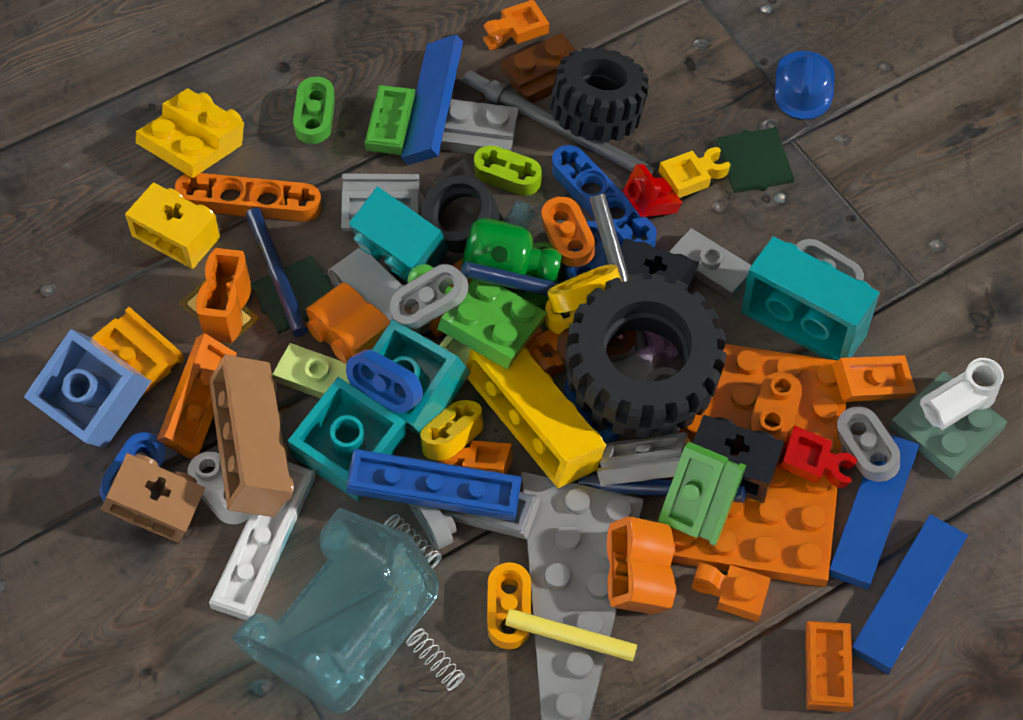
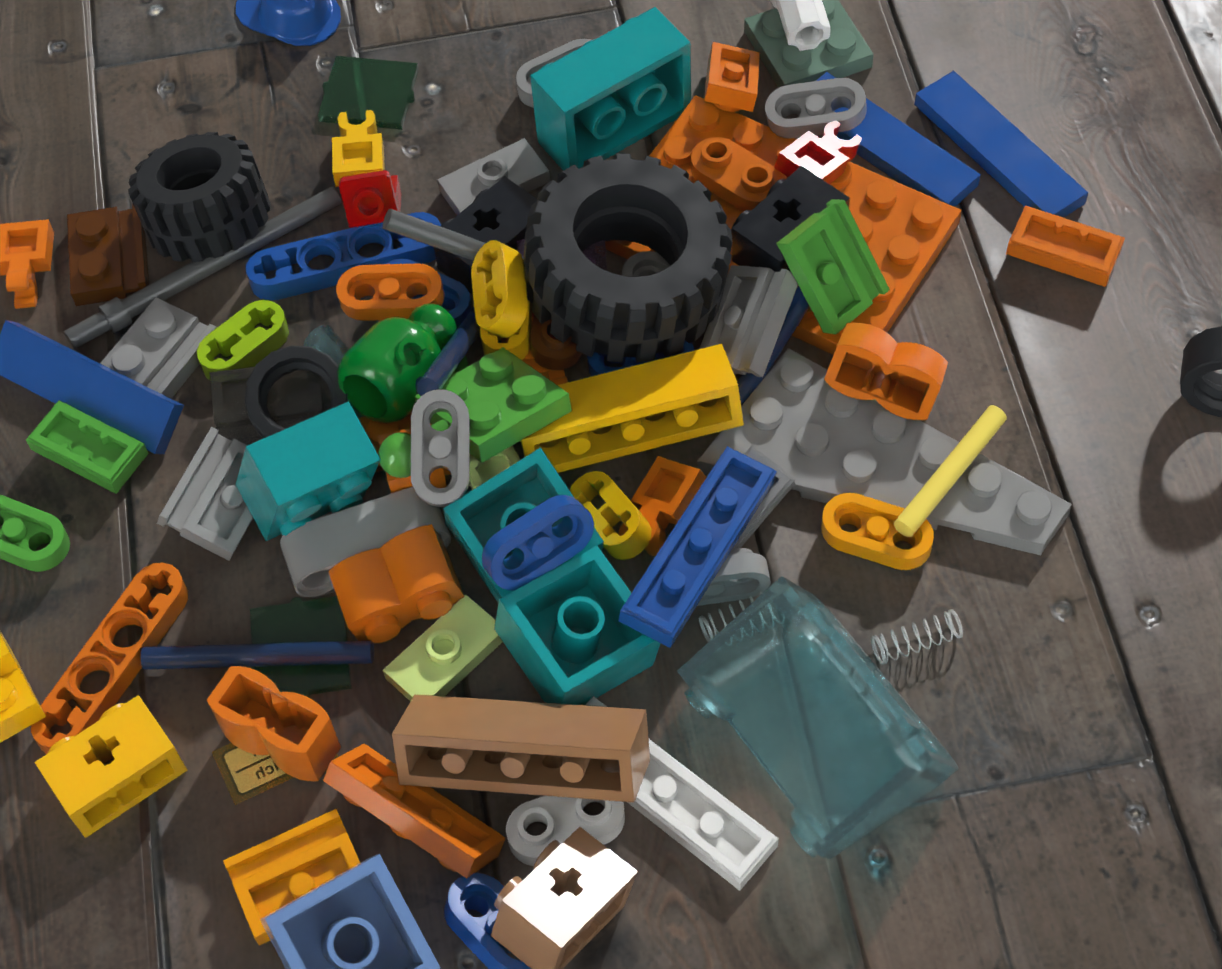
camera: 65 degrees left, 0 degrees up
orange plate [691,563,771,622] -> none

